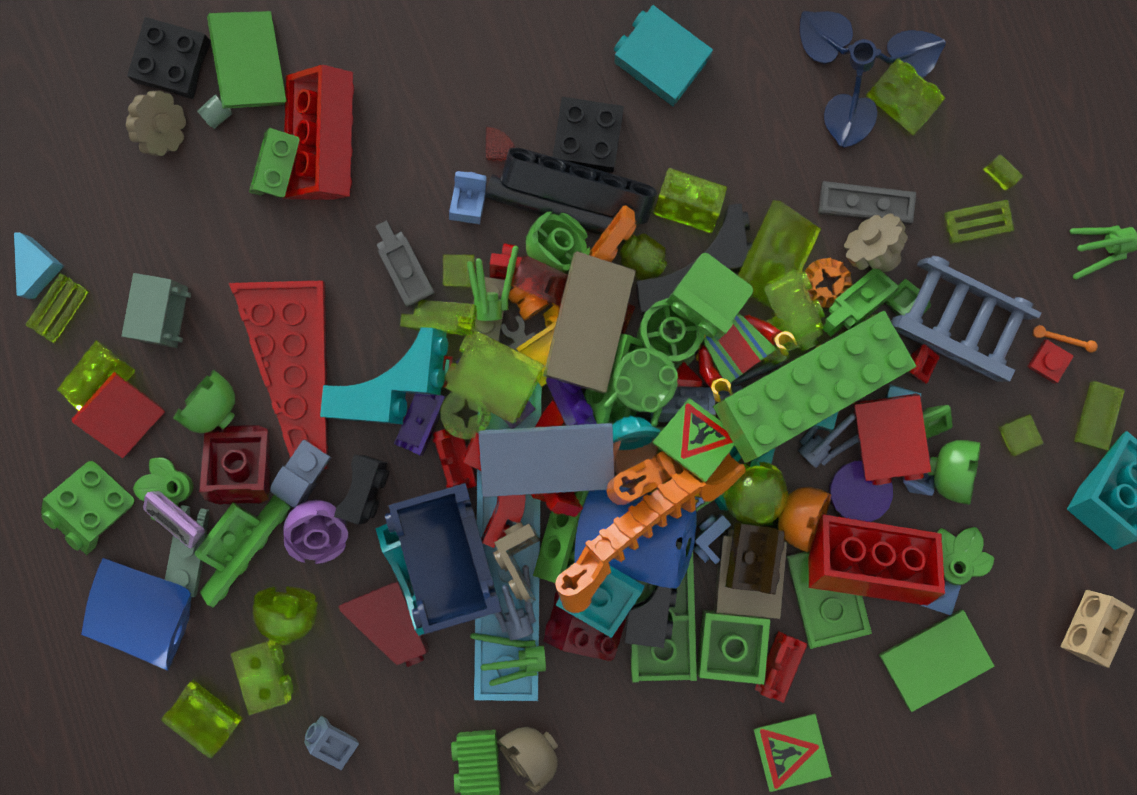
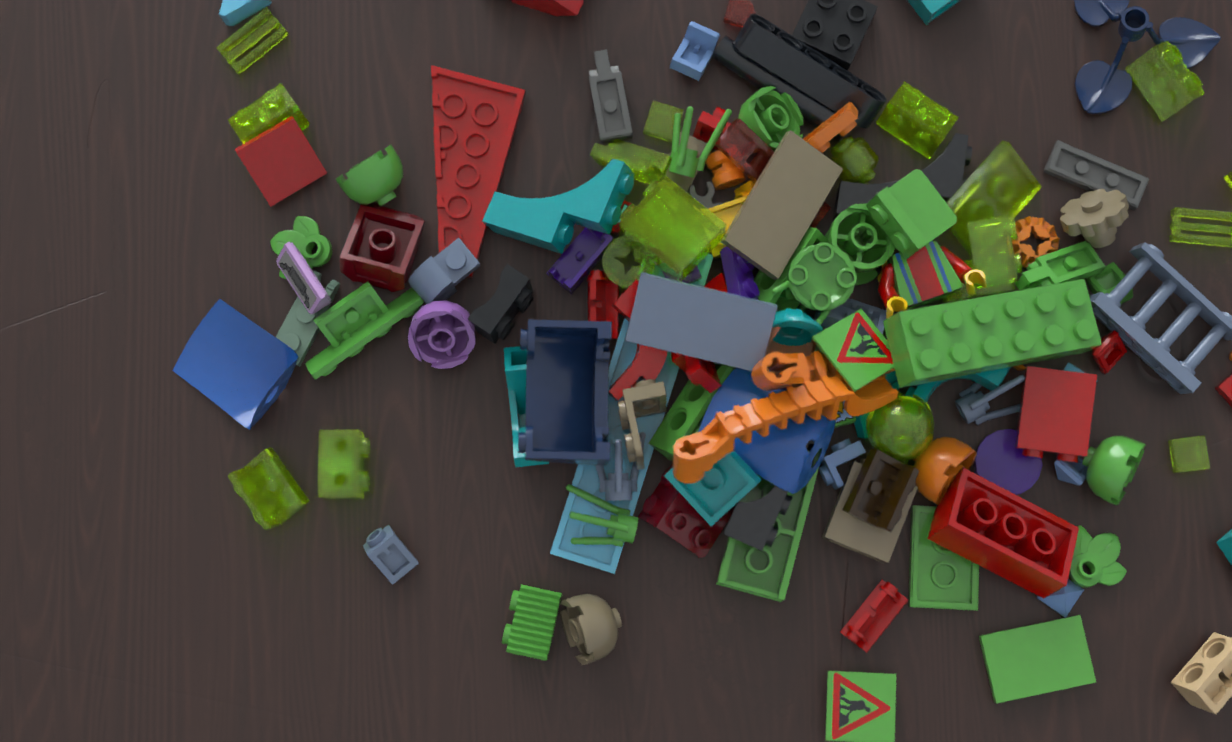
camera: 15 degrees right, 5 degrees down
bright green bracket [41,461,134,555] -> none
sand green container [121,273,191,348] -> none
clear neon green cylinder [253,586,318,645] -> none
dark red slope [339,581,429,667] -> none
red slope [676,362,702,387] -> none
bright green brick [697,609,770,685] -> none
bright green slope [923,405,953,439] -> none

